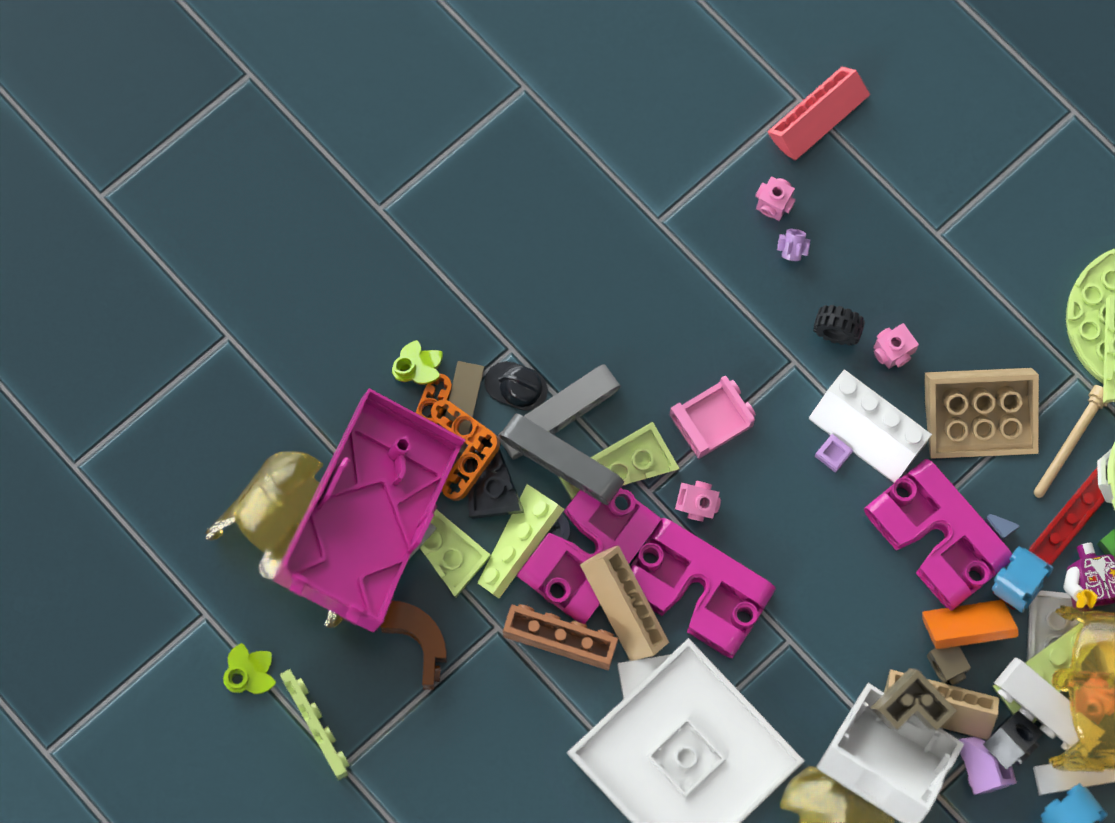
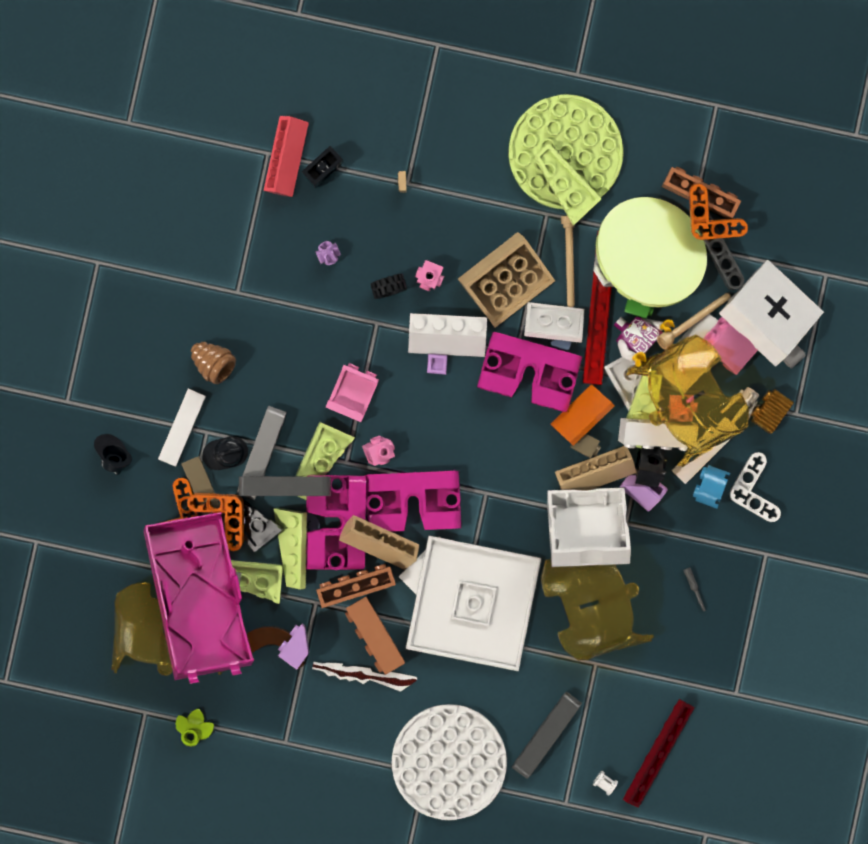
camera: 35 degrees left, 15 degrees up
yellowish green wing [280,669,350,781] -> none
lime plate [392,340,443,384] -> none
bright pink brick [756,176,796,221] -> none
dark tan brick [870,668,957,731] -> none
dark azure brick [991,546,1054,613] -> none
none -> black piece [94,434,132,475]
none -> white tile [158,389,206,467]
none -> medium nougat piece [191,342,236,384]
none -> lavender slope [278,623,309,670]
none -> black brick [302,146,344,188]
none -> white sword [312,662,417,691]
none -> nougat brick [345,596,405,675]
none -> tan tile [398,171,407,193]
none -> white tile [524,302,585,343]

